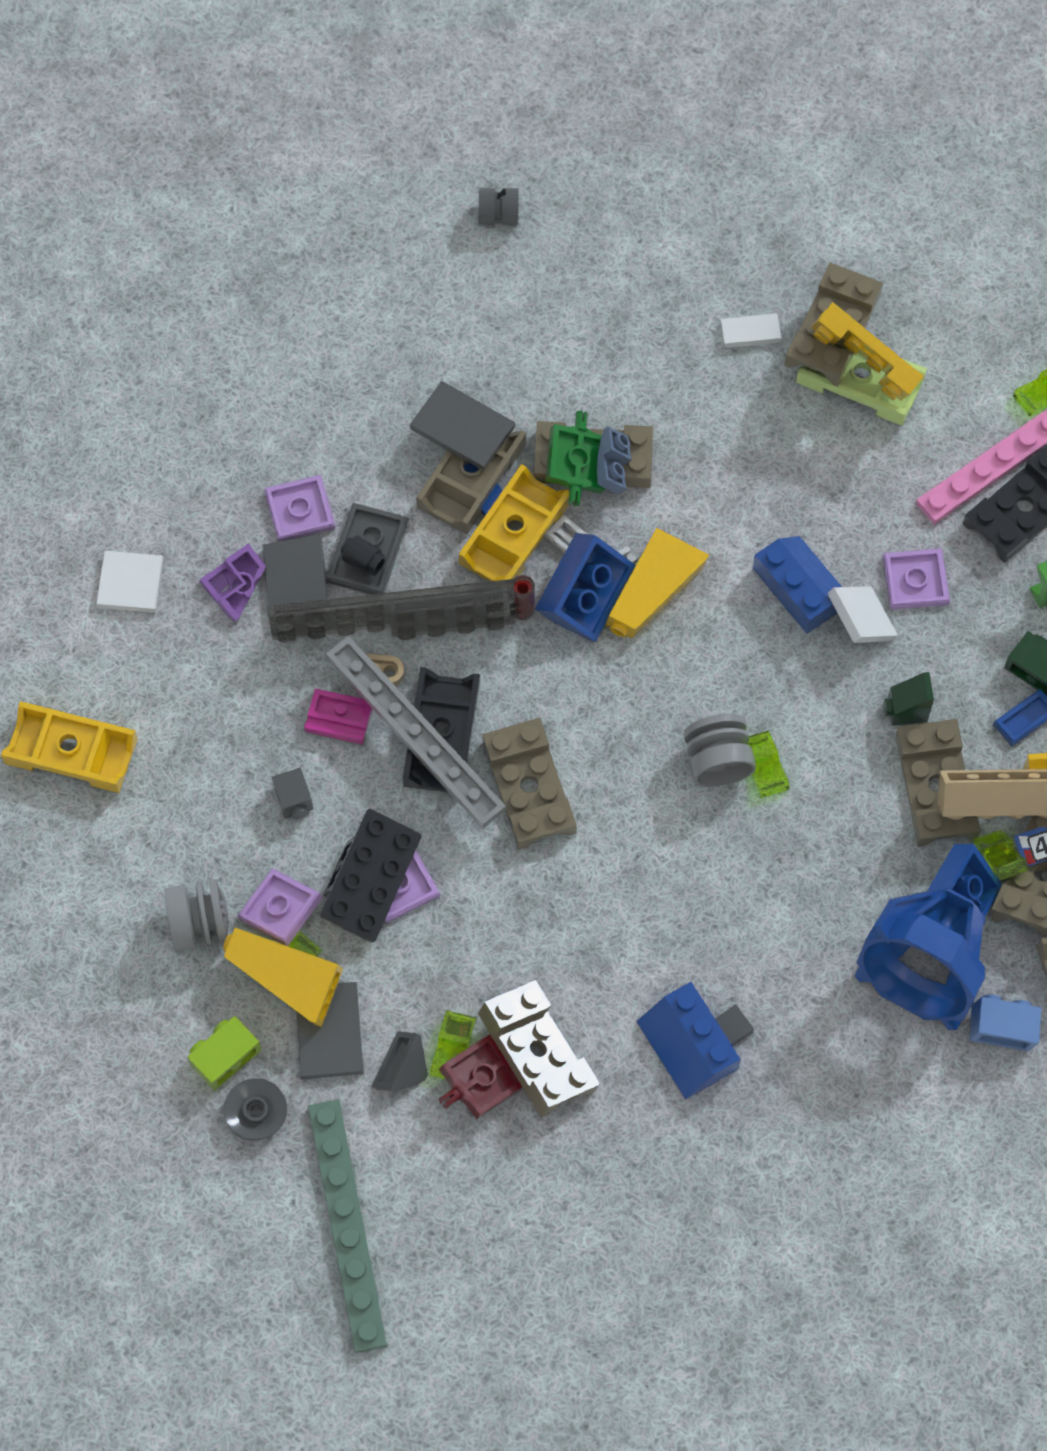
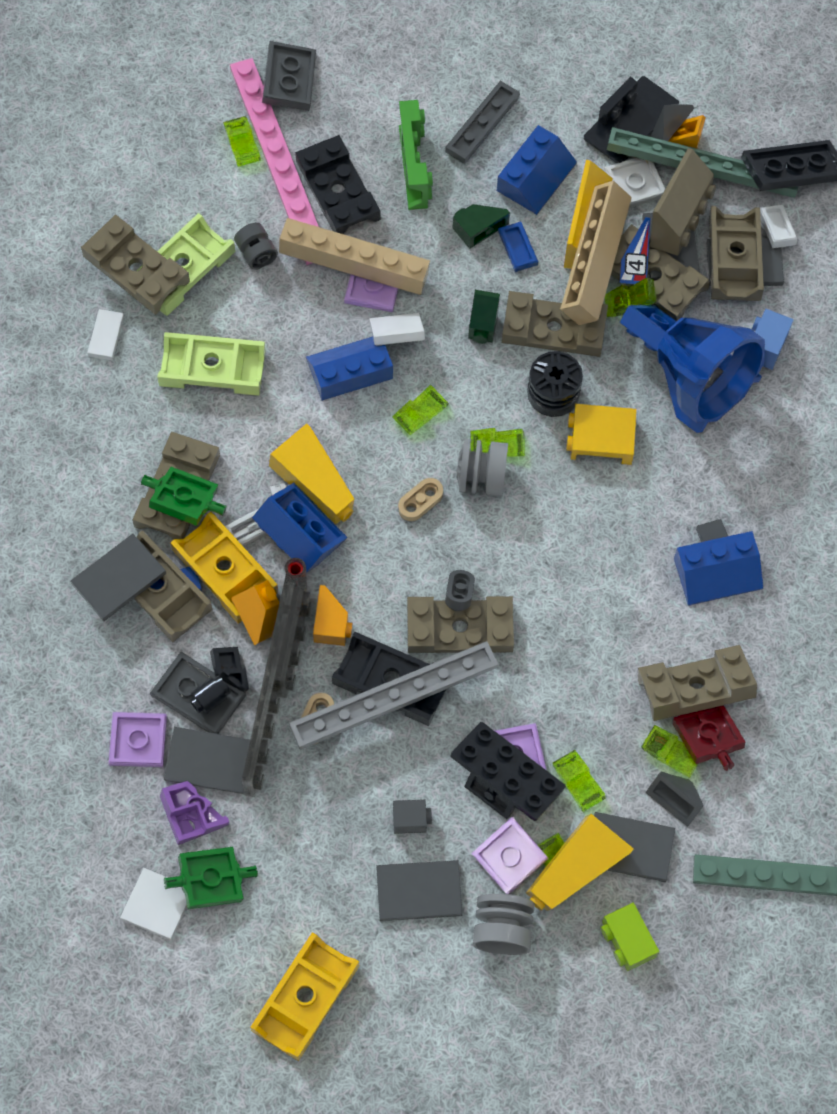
camera: 75 degrees left, 0 degrees up
dark grey dish [224,1078,287,1140] -> none
dark pink plate [304,688,373,745] -> none
sand blue slope [597,426,631,495] -> none
yellow piece [811,302,924,401] -> none
none -> yellowish green piece [157,332,266,396]
none -> green plate [164,847,258,909]
none -> black slope [210,647,249,692]
none -> light orange slope [231,580,280,645]
none -> dark grey wheel [234,222,278,270]
none -> tan brick [279,218,430,295]
none -> light orange slope [313,585,353,646]
none -> dark grey tile [376,860,462,921]
none -> clear neon green slope [392,384,449,435]
none -> tan plate [398,478,443,521]
none -> dark grey plate [445,570,475,611]
none -> black wheel [527,351,583,417]
none -> clear neon green slope [552,750,606,812]
none -> yellow panel [566,404,637,465]

